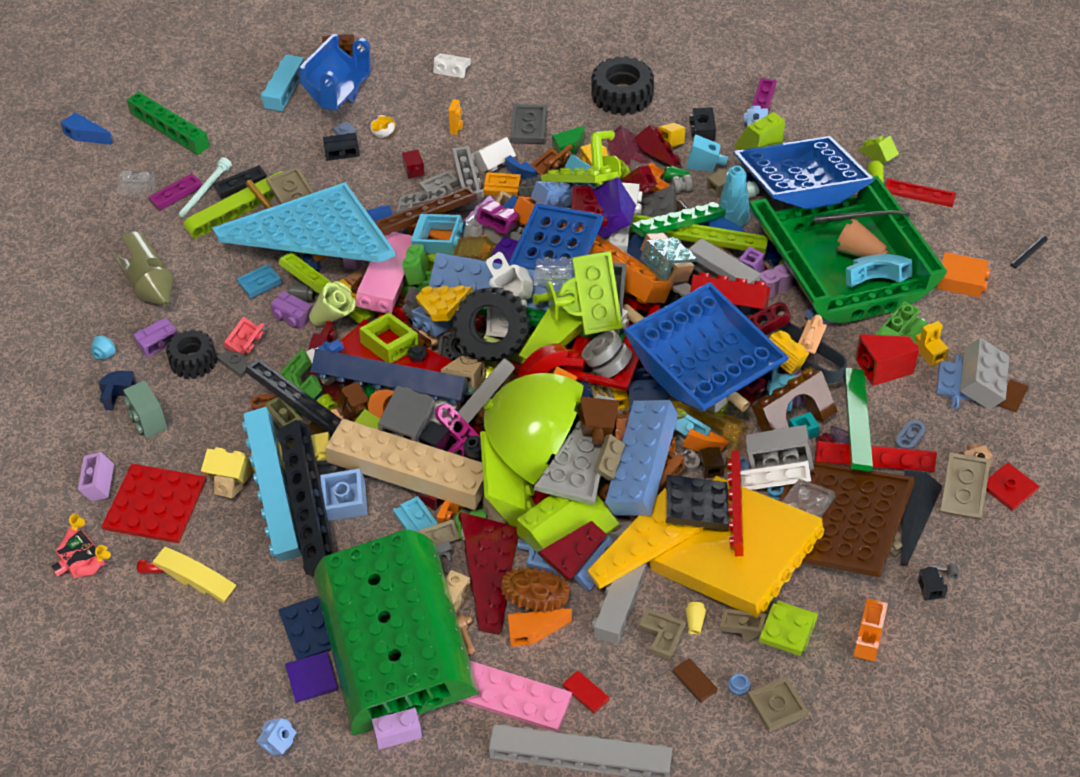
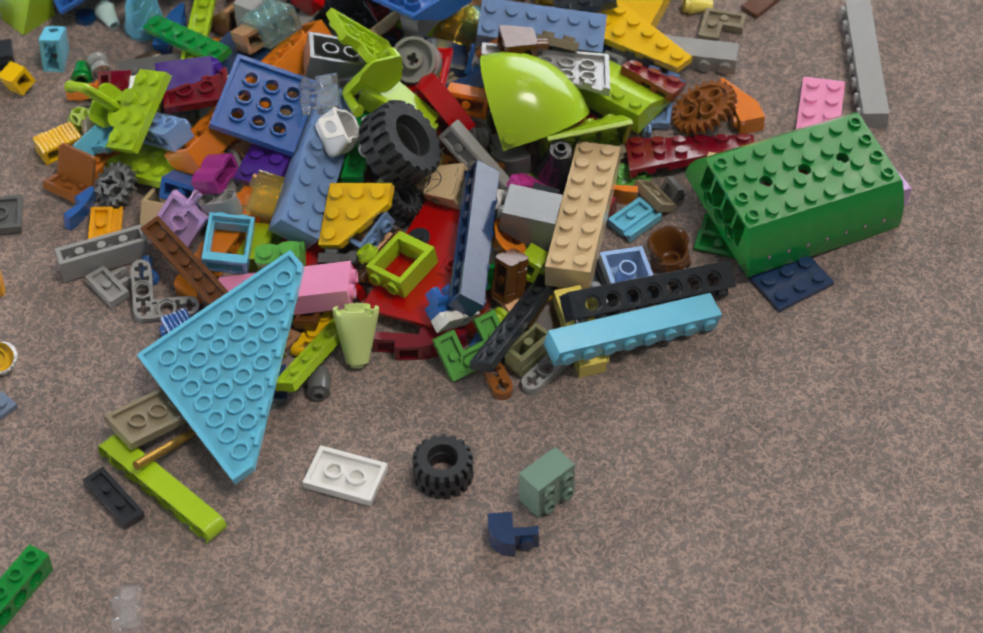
camera: 100 degrees left, 0 degrees up
torso [51,514,111,578] -> none
lavender brick [78,452,114,501] -> none
medium azure cone [90,336,115,360] -> none
red plate [102,463,207,544] -> none
olive piece [112,232,174,306] -> none
medium lavender brick [133,318,177,358] -> none
red arm [136,559,164,574] -> none
magenta plate [149,173,202,211] -> none
light yellow slope [152,547,236,603] -> none
light aqua piece [179,157,232,218] -> none
light yellow slope [201,447,254,484] -> none
tan bracket [214,475,243,498] -> none
dark grey plate [216,351,247,378] -> none
coral bracket [223,317,264,355] -> none
dark azure plate [237,264,282,299] -> none
light blue brick [256,718,297,755] -> none
medium lavender brick [271,291,313,329] -> none
dark purple tile [285,652,338,703] -> none
black brick [323,133,360,161] -> none
dark red brick [402,149,425,179] -> none
white slope [471,137,516,172] -> none
green slope [552,126,585,155] -> none
red tile [562,670,609,714] -> none
clear pink slope [607,125,650,166] -> none
dark red slope [634,125,683,168] -> none
dark tan brick [707,168,727,198] -> none
none -> white plate [303,445,388,506]
none -> lime plate [356,243,378,264]
none -> reddish brown hair [647,226,692,273]

